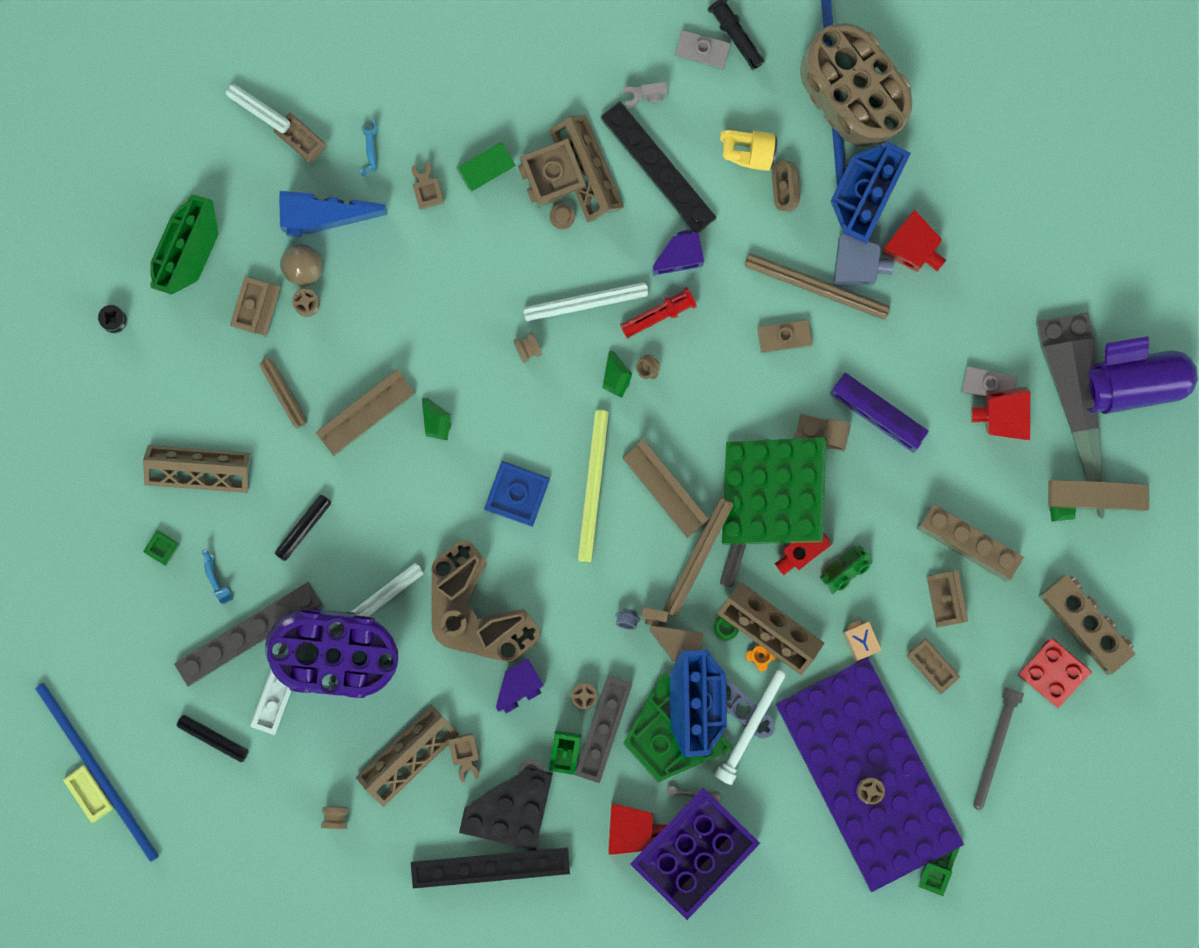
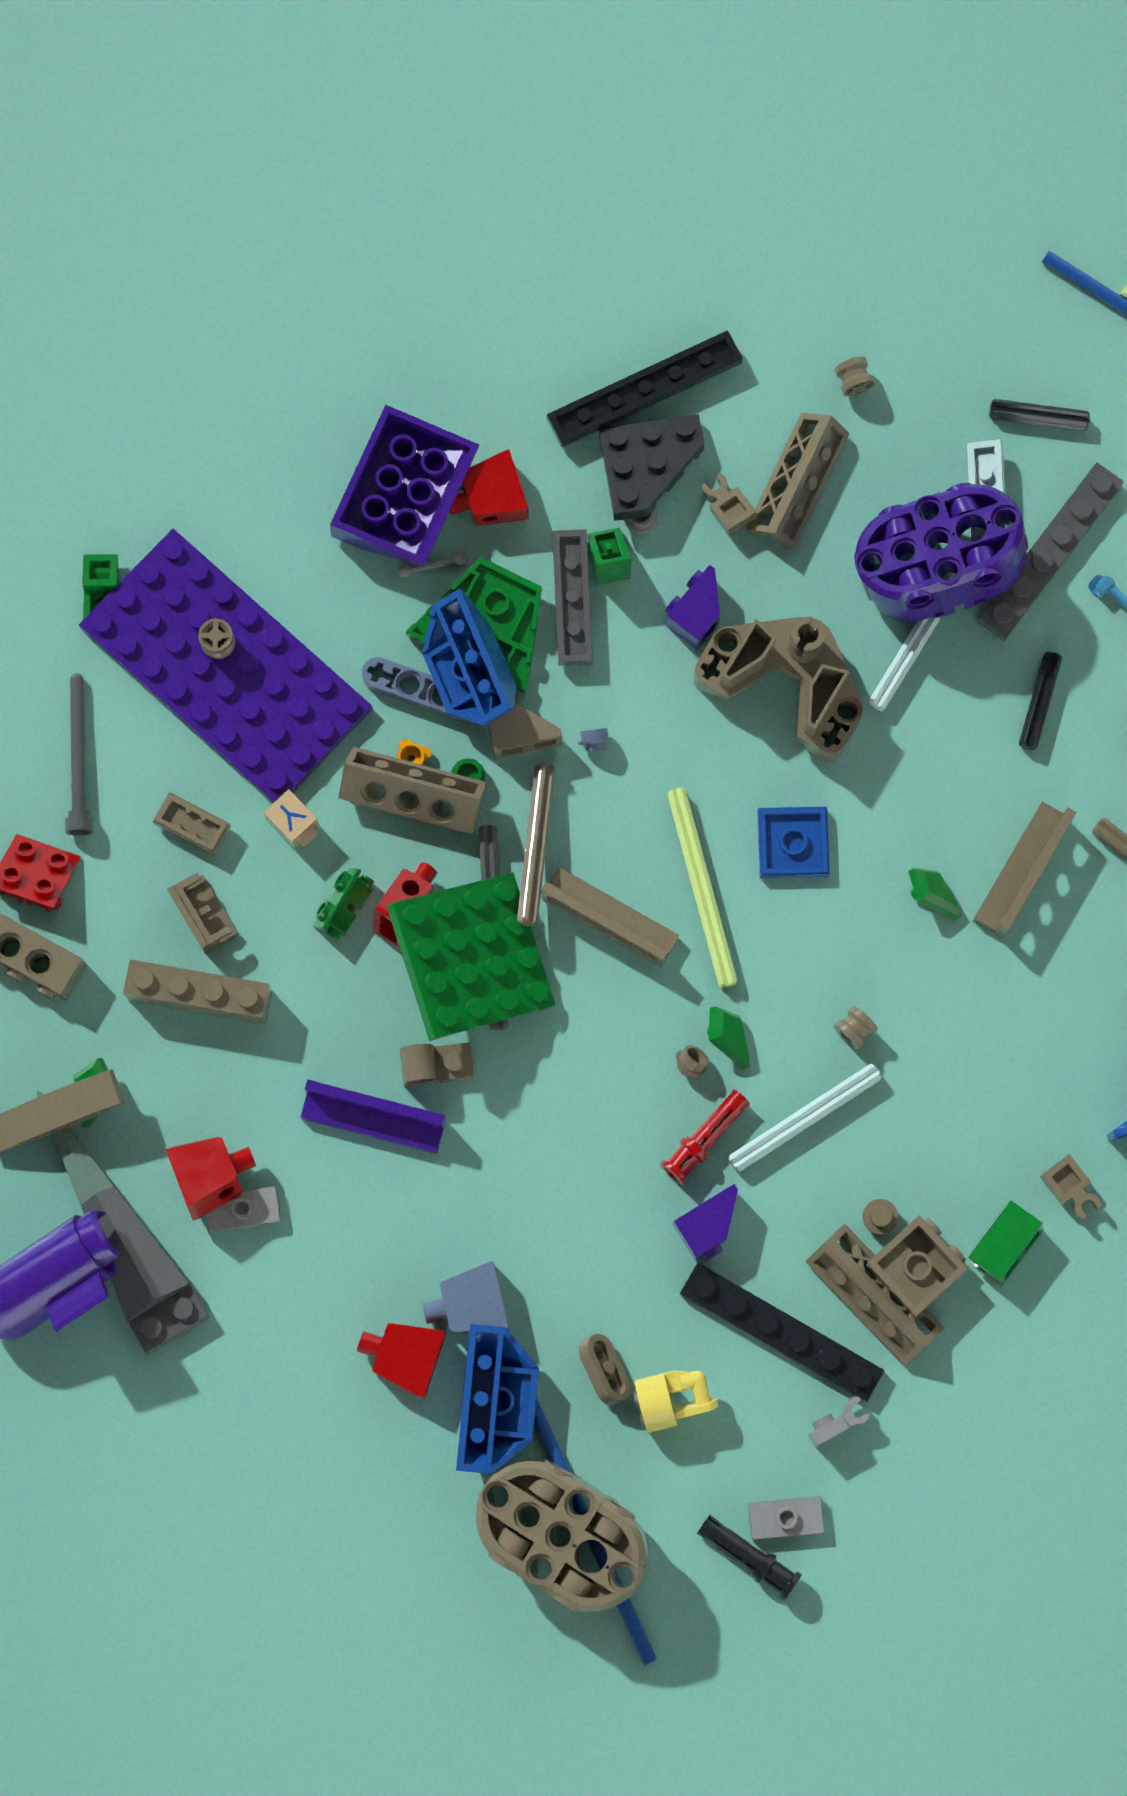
camera: 165 degrees right, 5 degrees down
dark tan wheel [571,683,597,710] -> none
dark tan plate [640,607,669,627] -> none
light aqua piece [714,669,786,785] -> none
dark tan axle [745,253,890,319] -> none
dark tan plate [757,320,812,353] -> none

